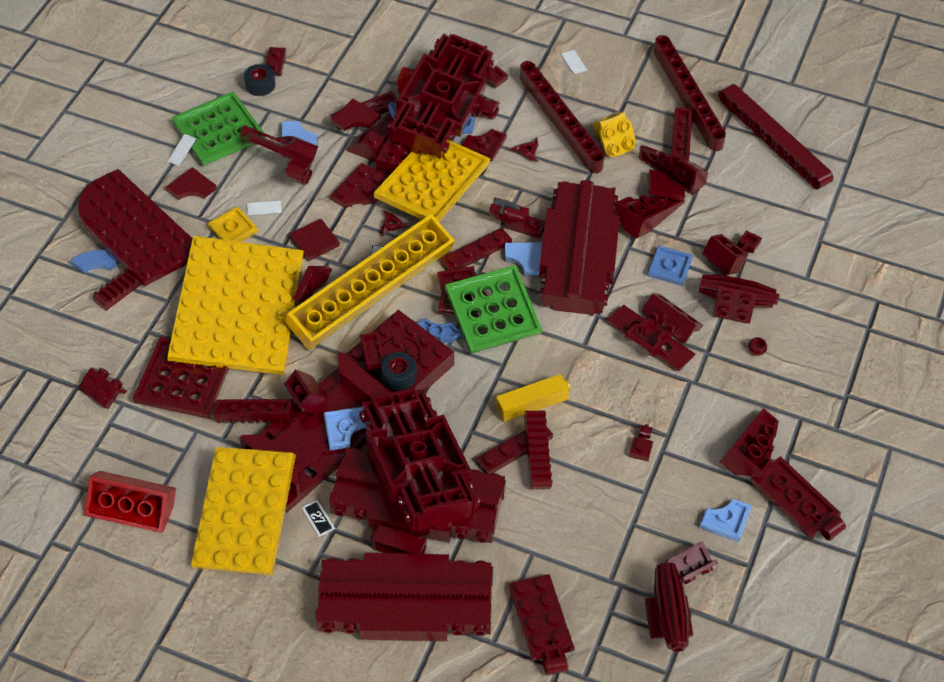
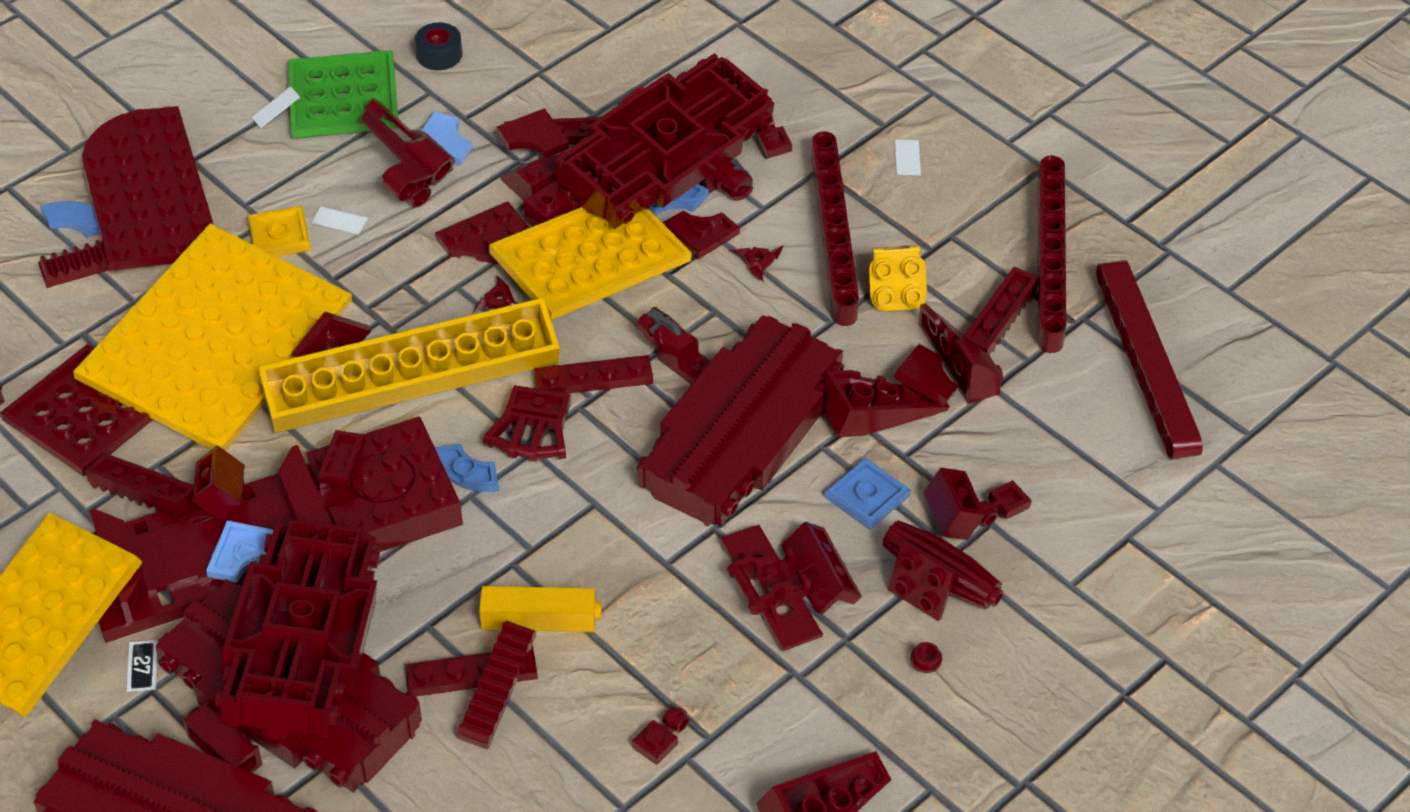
camera: 25 degrees right, 5 degrees down
dark red tile [166,167,217,200] -> none
dark red plate [266,47,287,77] -> none
dark red tile [290,218,340,261] -> none
black wheel [381,352,417,391] -> none
bright green piece [445,265,542,354] -> none
light blue tile [505,242,542,275] -> none

